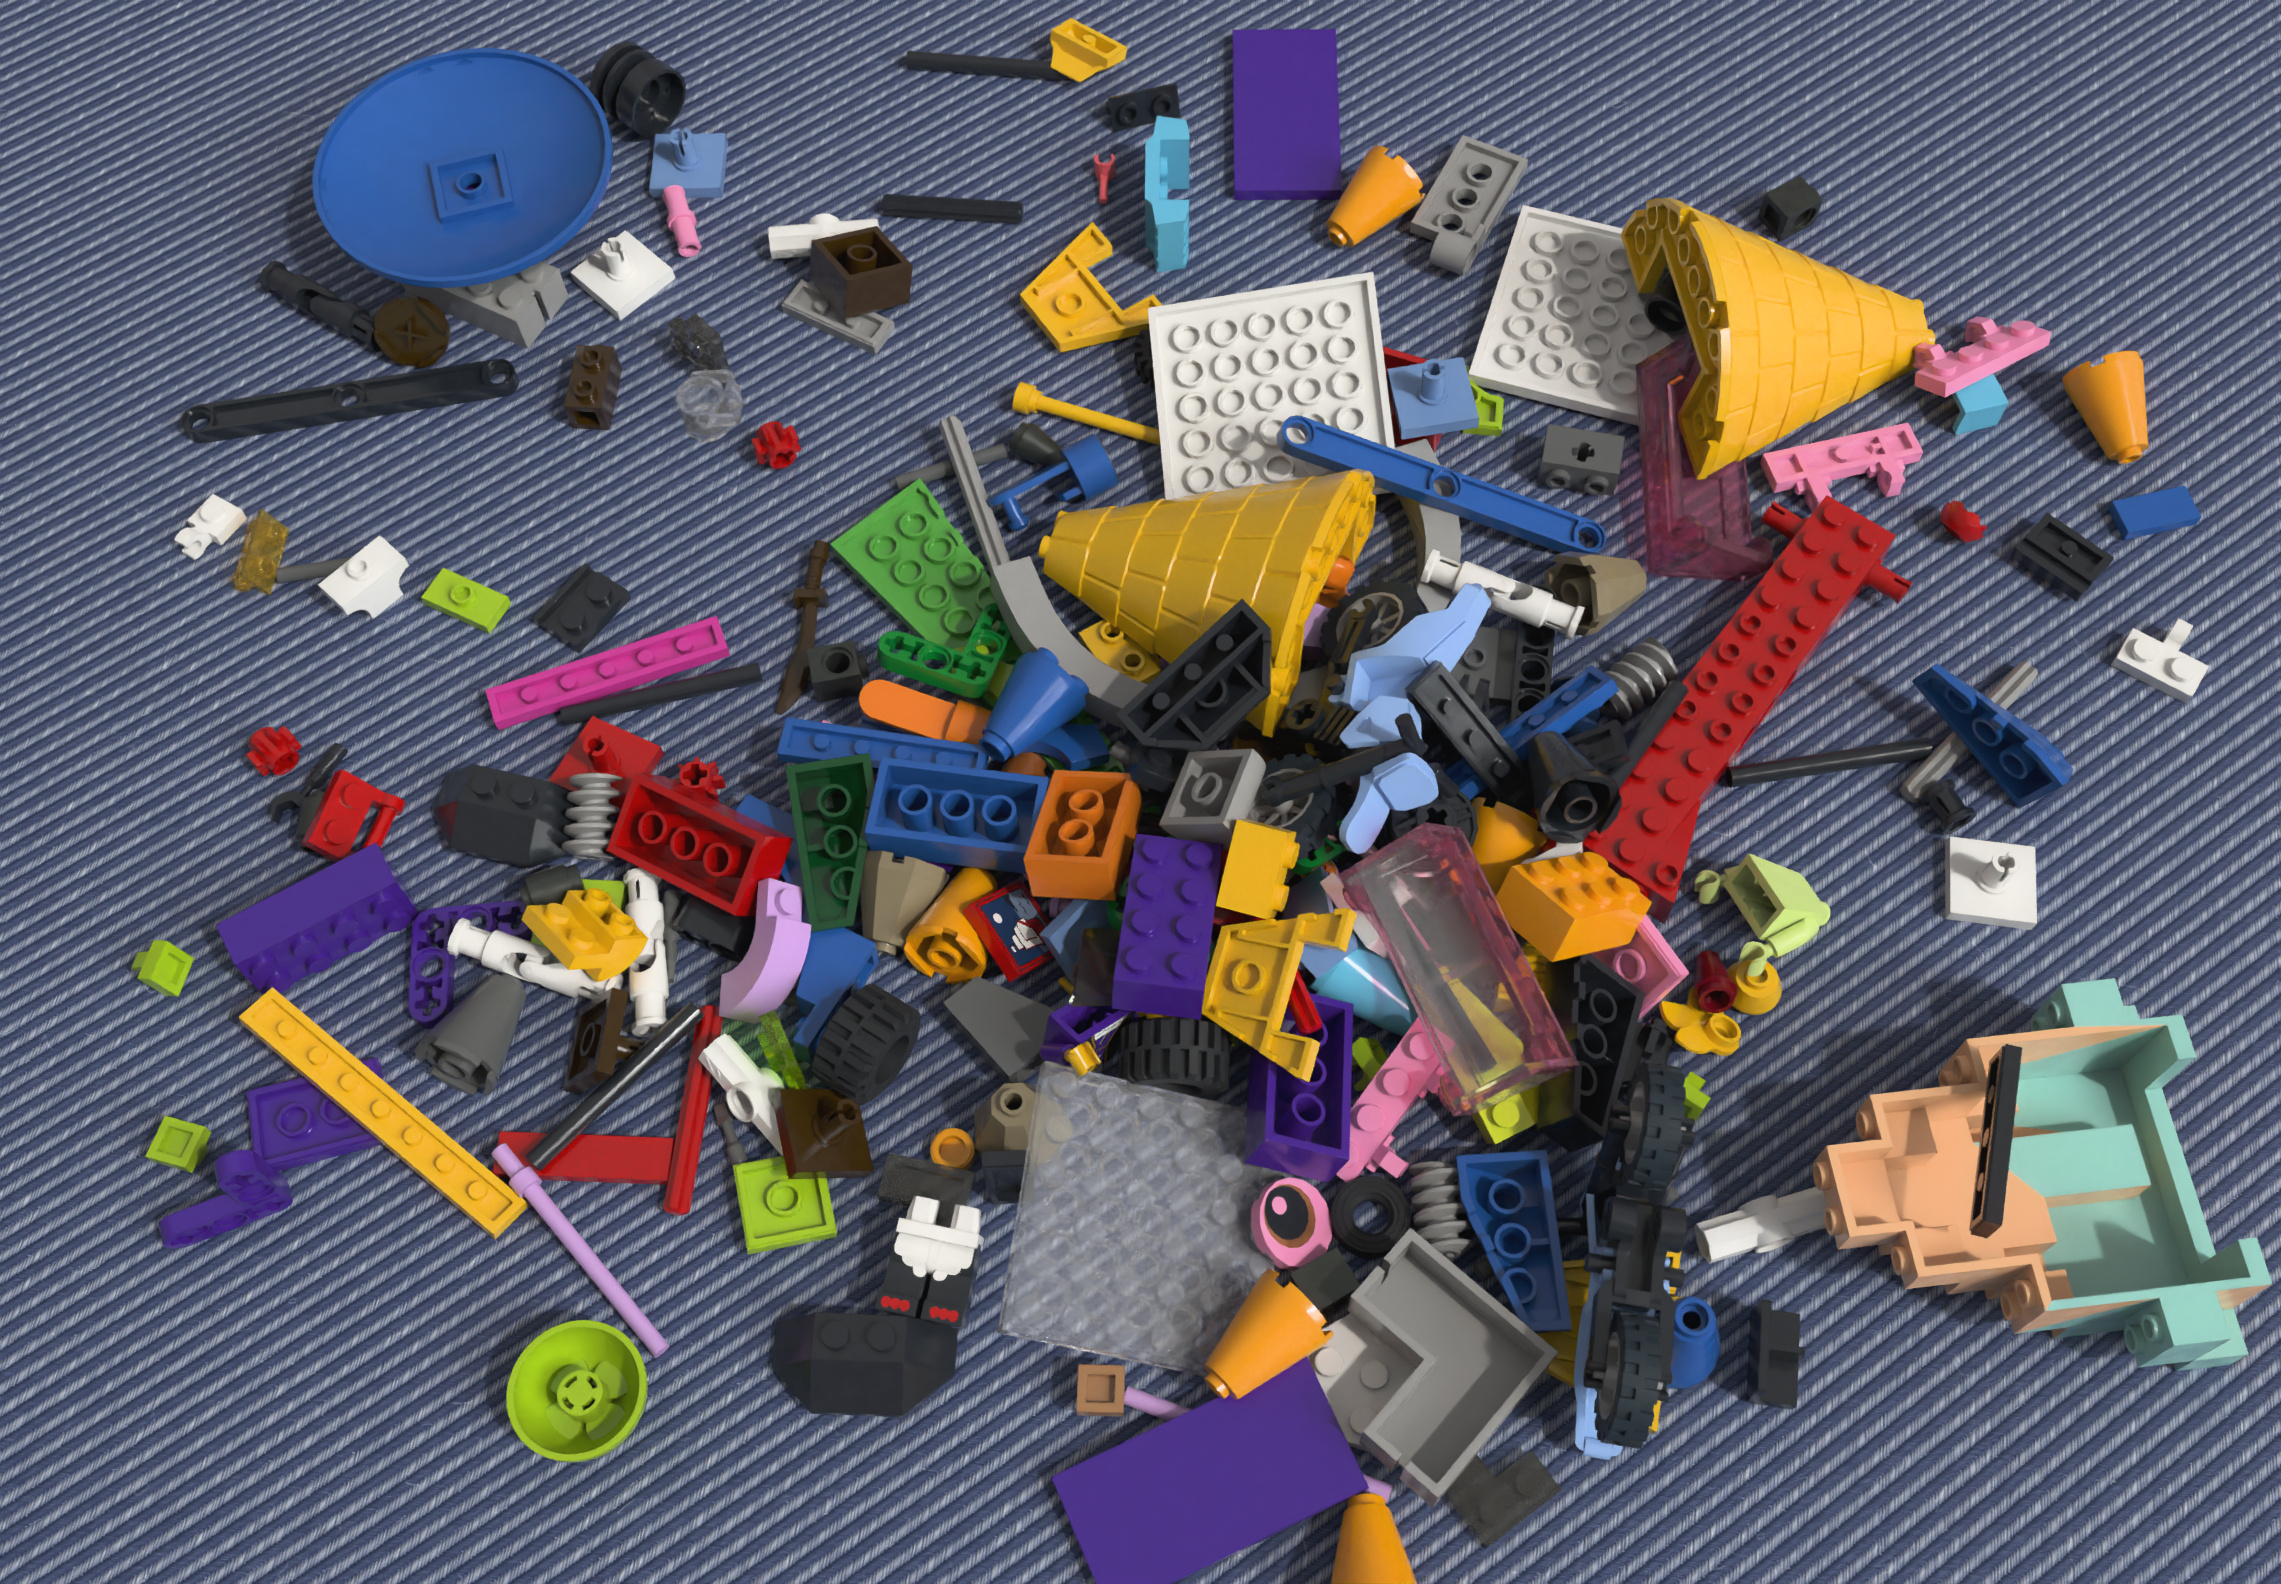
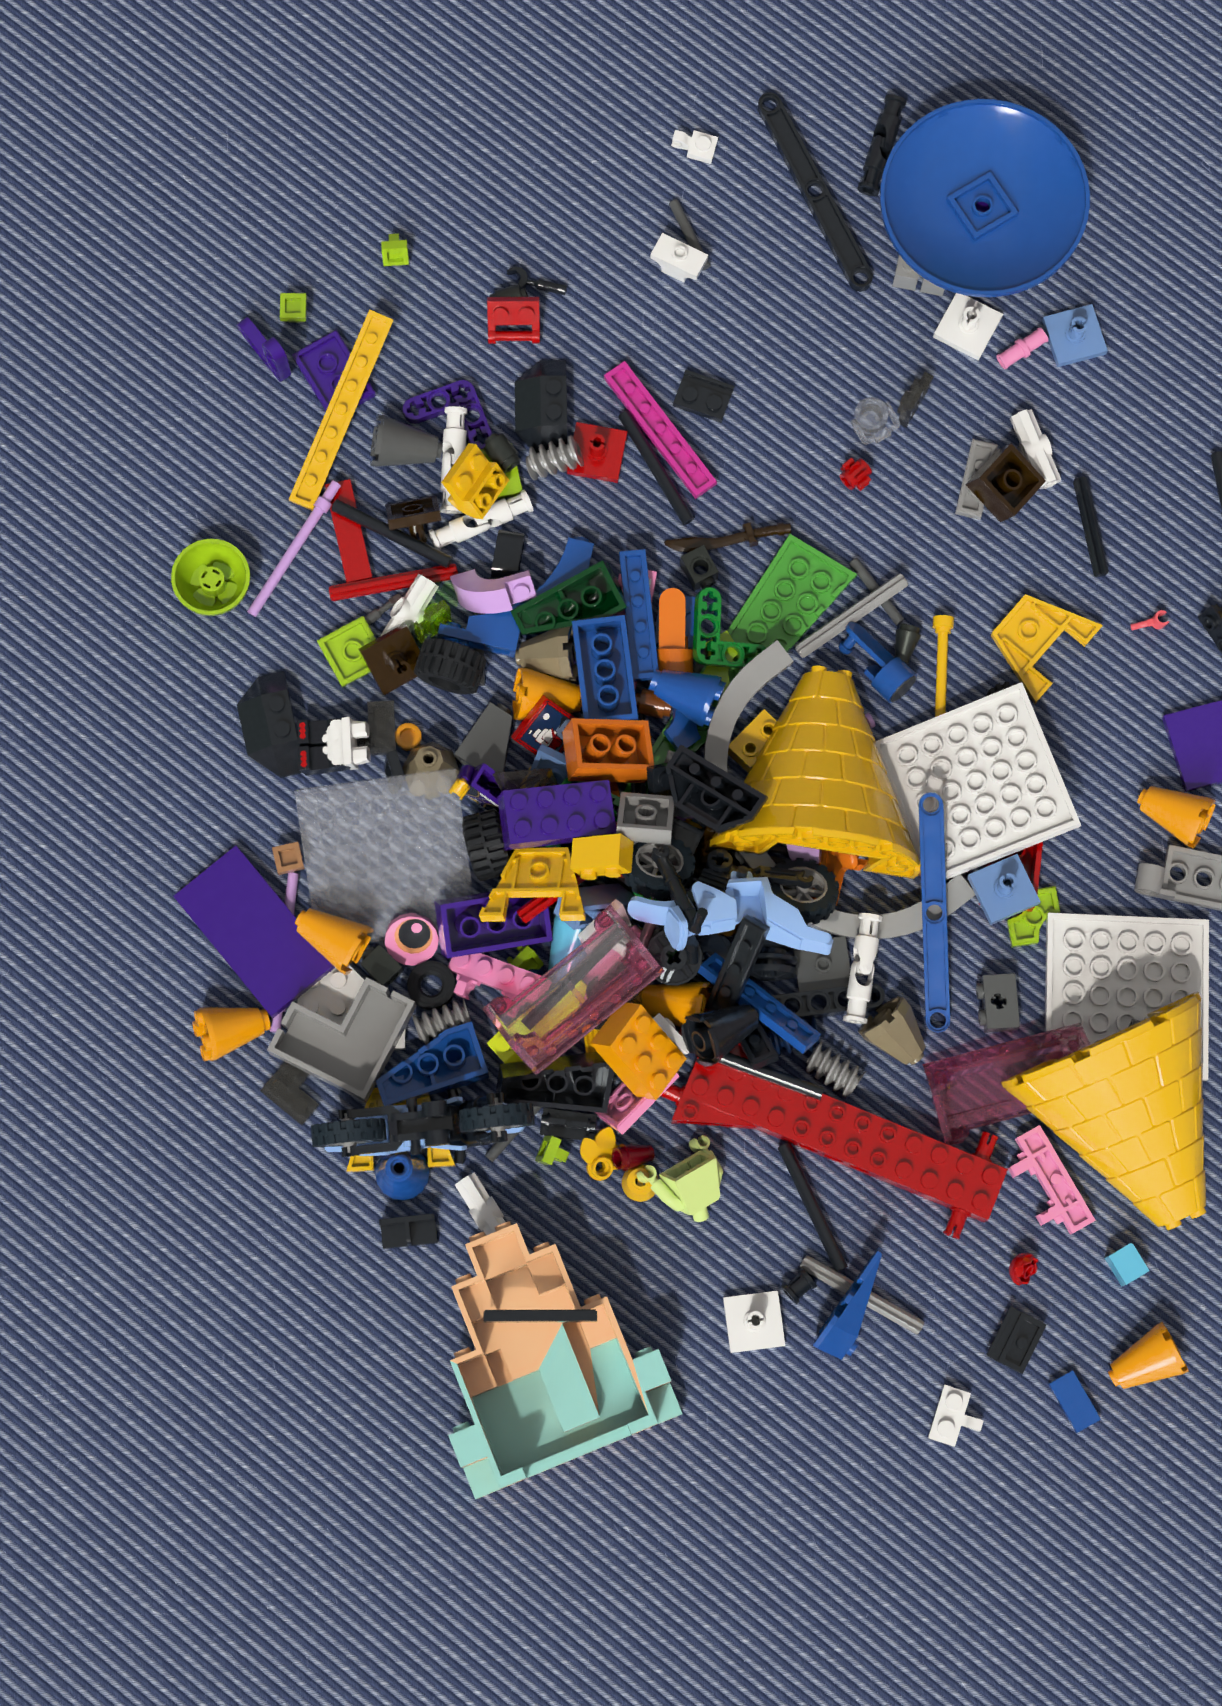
camera: 70 degrees right, 15 degrees up
dark purple brick [216,843,420,995] -> none
clear yellow hinge [232,509,289,595] -> none
red gear [246,726,302,776] -> none
dark brown tile [373,294,451,368] -> none
lime plate [421,568,511,634] -> none
dark brown brick [564,344,622,430] -> none
black wheel [590,41,686,138] -> none
red brick [606,773,794,916] -> none
dark grey piece [663,890,681,983] -> none
red gear [673,757,726,802] -> none
medium azure plate [1145,116,1189,272] -> none
bright pink hinge [1913,316,2051,397] -> none

